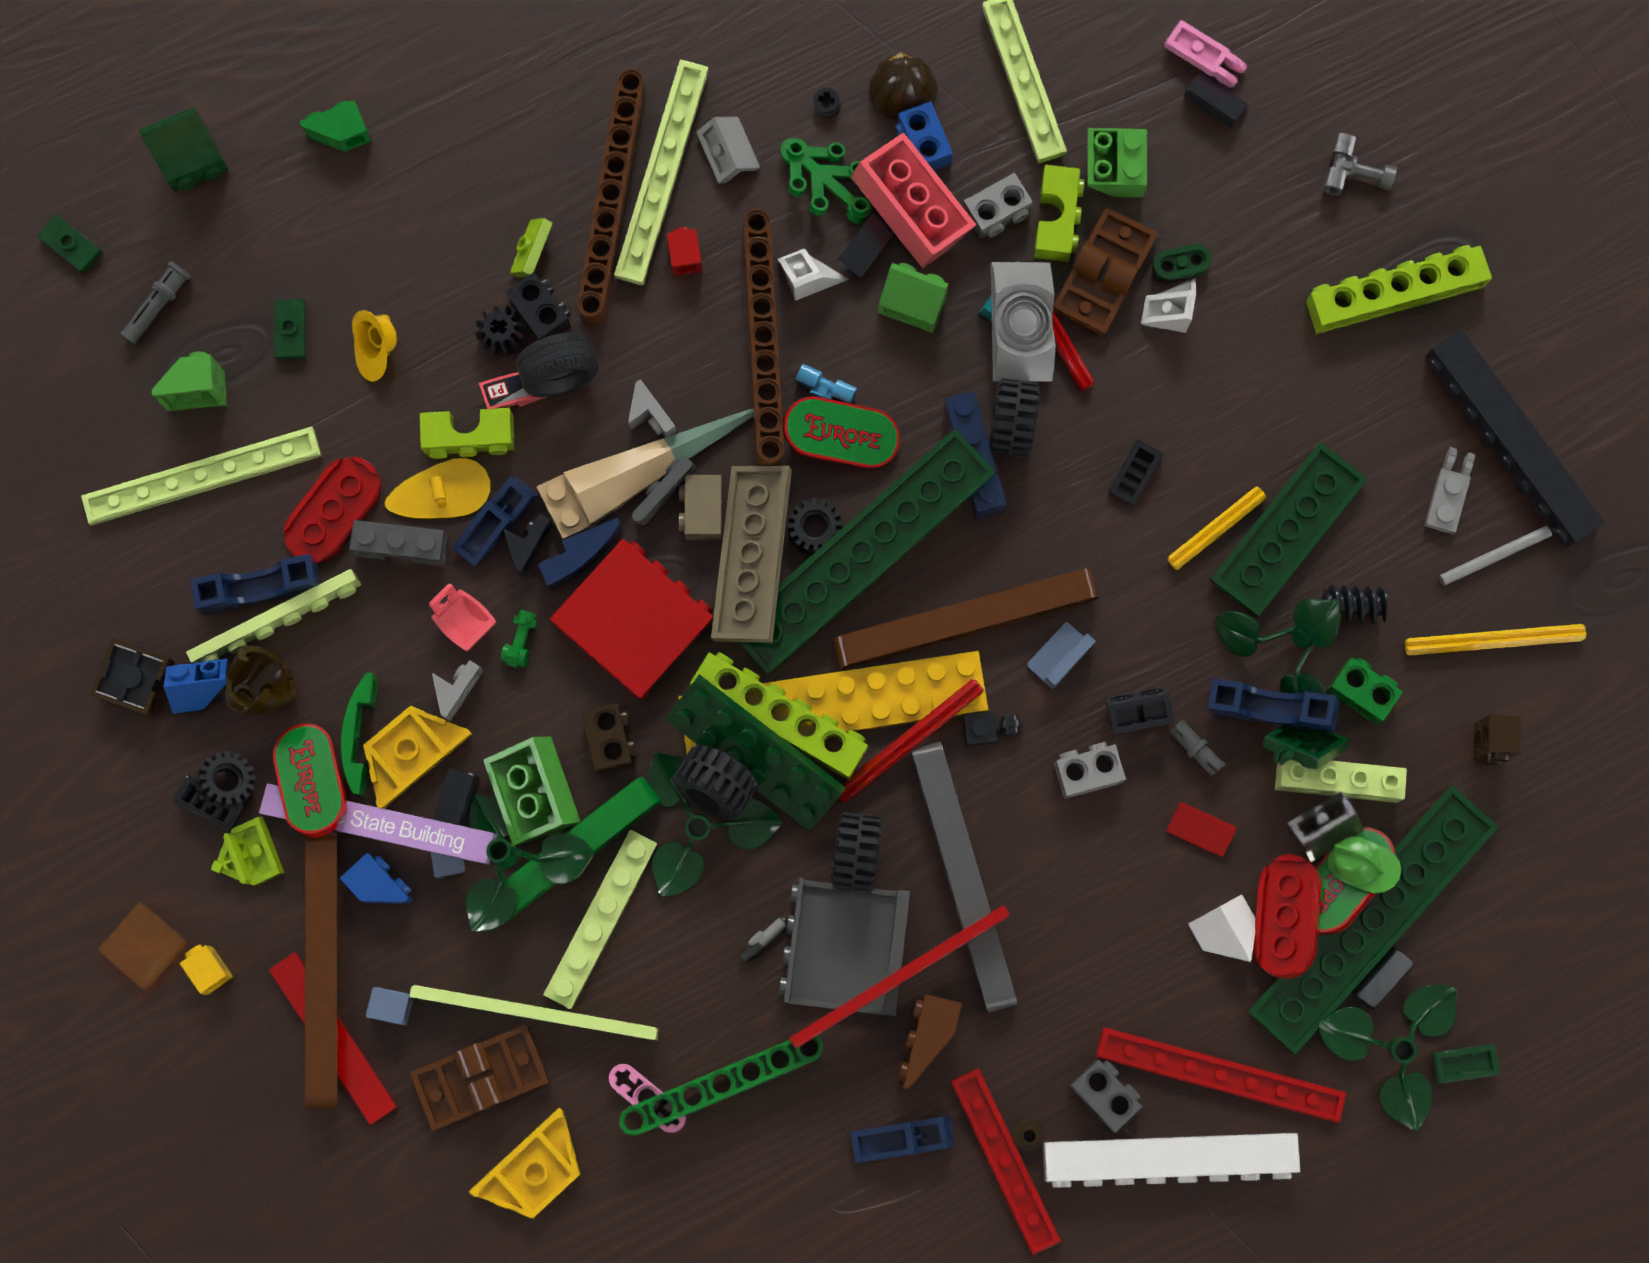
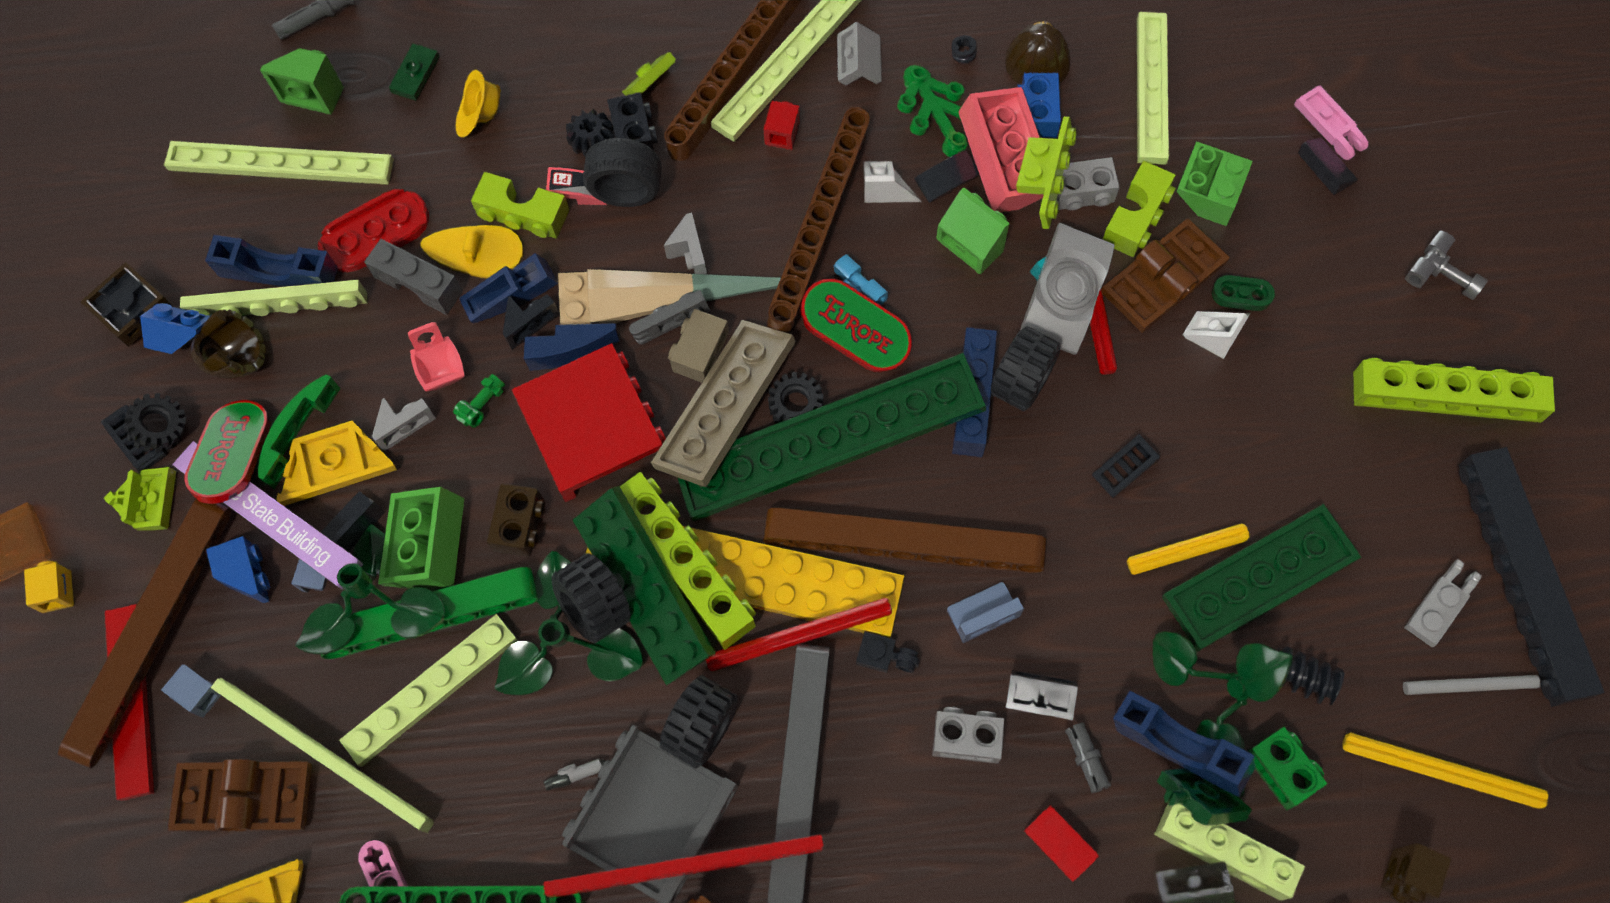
camera: 25 degrees right, 10 degrees down
none -> lime bracket [1016,116,1076,229]

